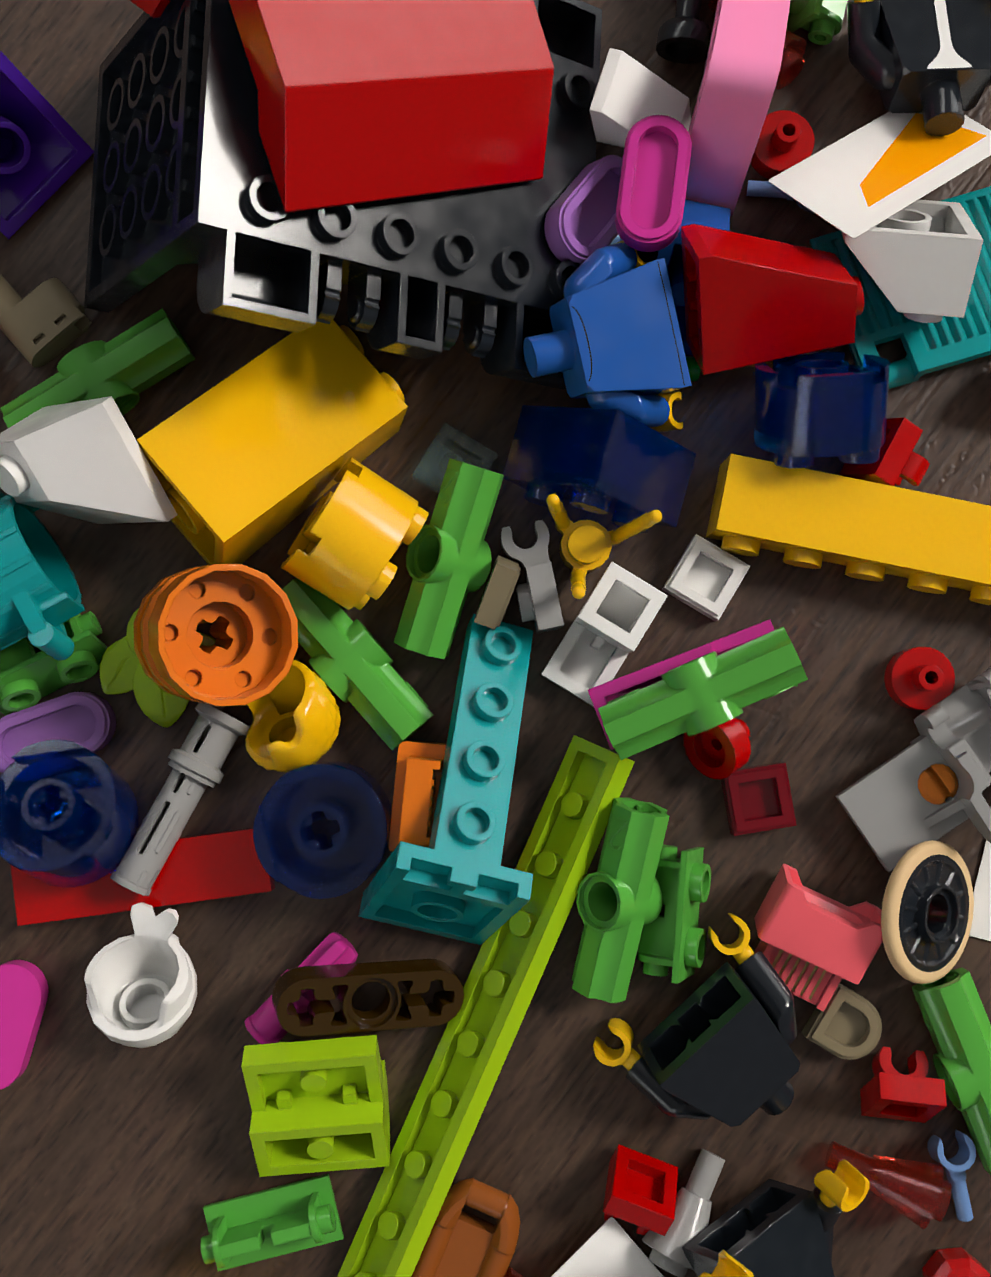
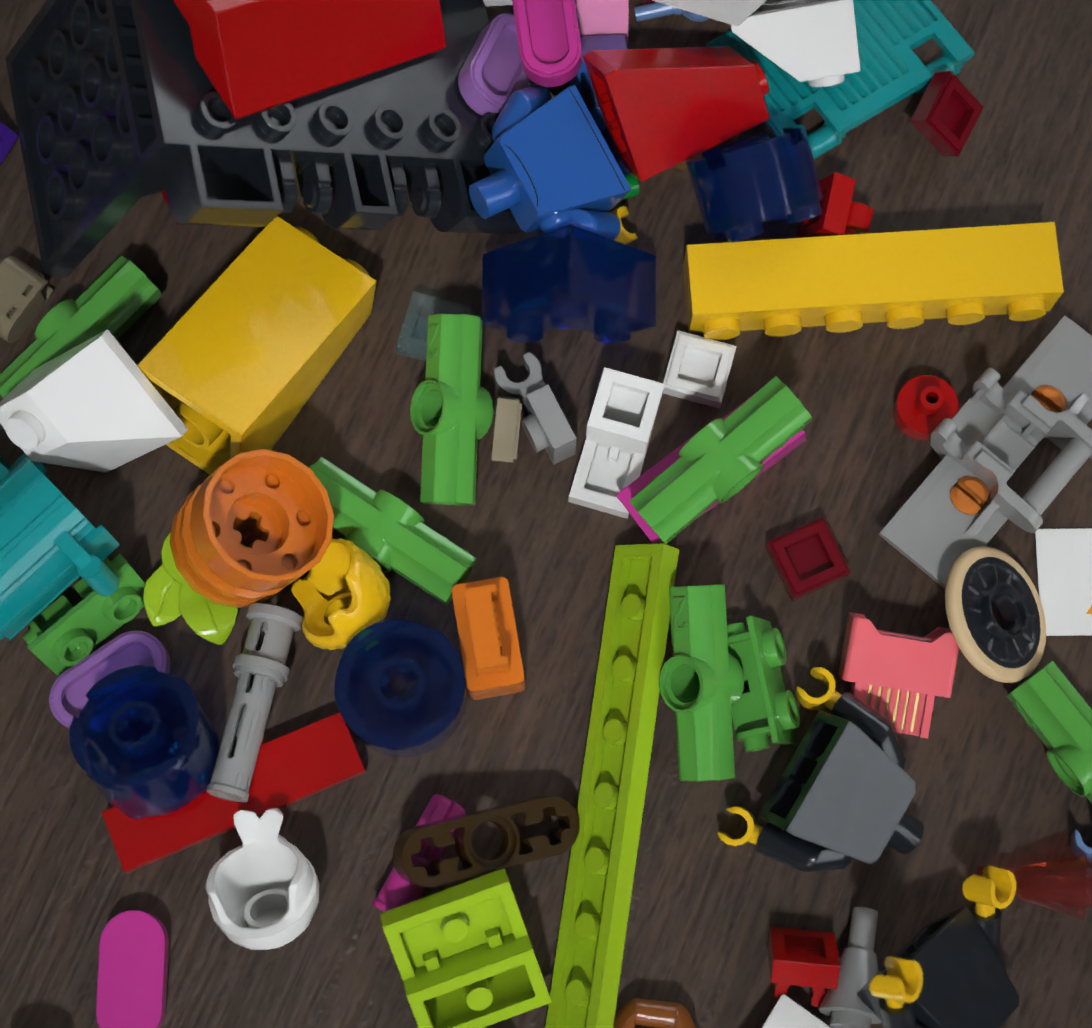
camera: 15 degrees left, 10 degrees down
yellow brick [281,457,429,610] -> none
teal bracket [358,614,533,945] -> none
yellow plant [546,494,662,599] -> none
red tile [684,718,751,779] -> none
dark tan tile [801,983,882,1060] -> none
red tile [860,1046,947,1123] -> none

